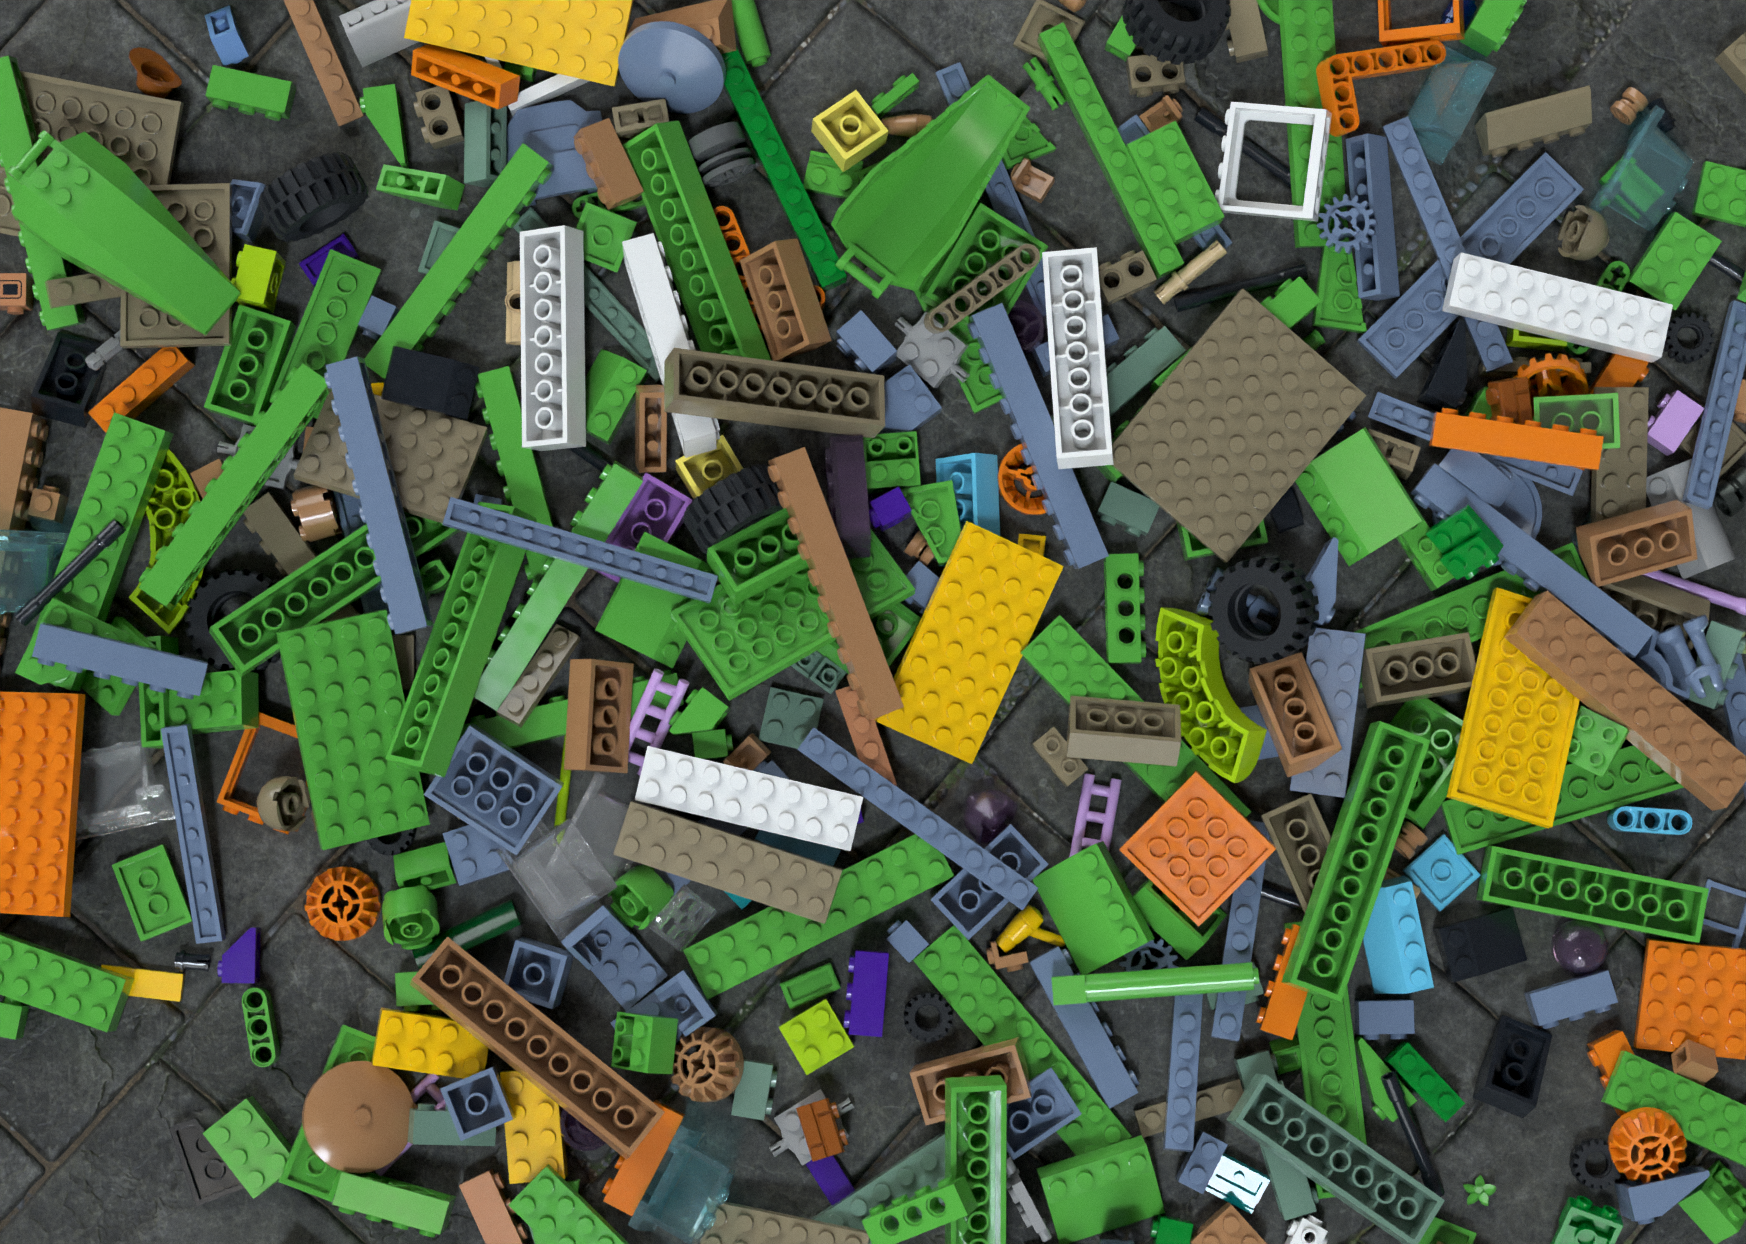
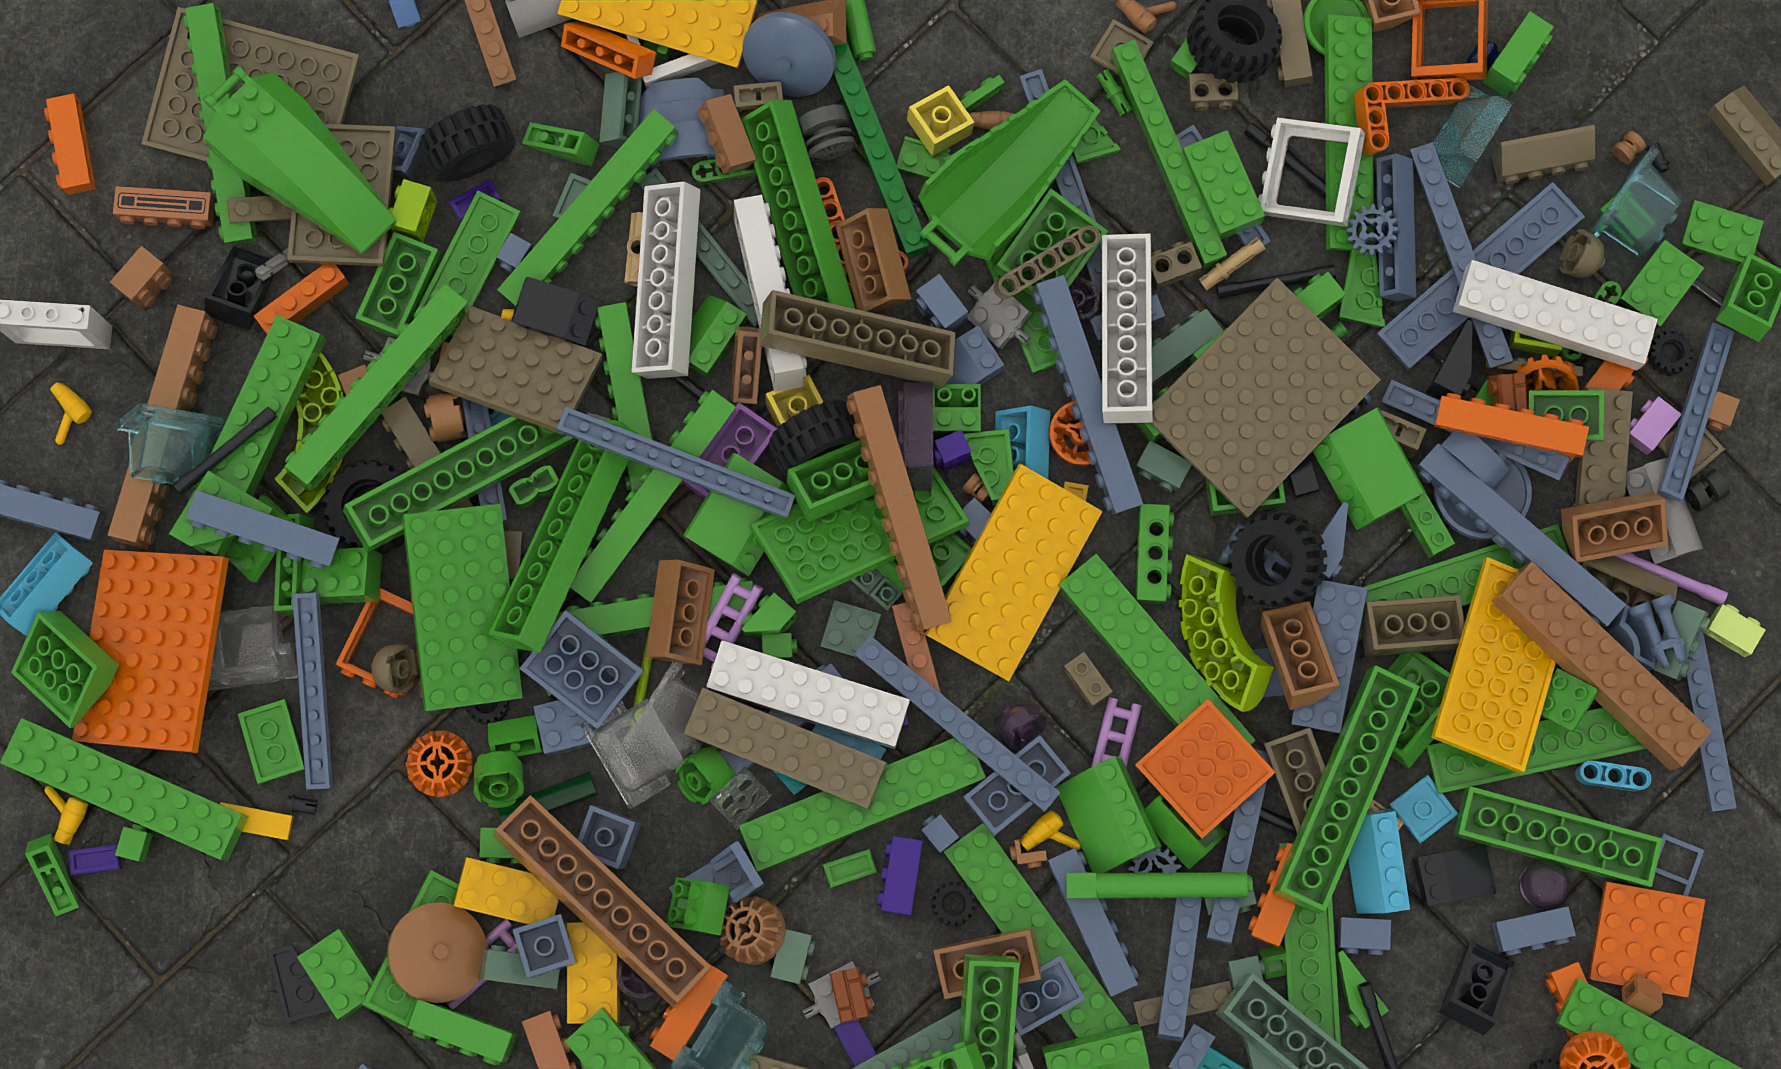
camera: 10 degrees right, 5 degrees down
medium nougat brick [27,485,68,524] -> none
dark orange piece [129,47,182,99] -> none
bright green brick [205,65,296,121] -> none
dark purple slope [217,927,261,983] -> none
bright green beam [242,987,280,1067] -> none
sand blue brick [324,357,433,634] -> none
bright green slope [360,84,409,168] -> none
dark tan brick [413,86,464,150] -> none
dark tan plate [497,624,581,728] -> none
sand blue bracket [561,905,668,1011] -> none
bright green plate [576,202,637,272] -> none
medium nougat bracket [723,733,771,771] -> none
lime brick [779,998,854,1075] -> none
medium nougat bracket [1011,158,1055,203] -> none
dark tan slope [1067,696,1181,766] -> none
medium nougat bracket [1139,95,1183,133] -> none
green brick [1383,1041,1465,1122] -> none
medium nougat wheel [1394,821,1428,860] -> none
green plate [1426,504,1504,580] -> none

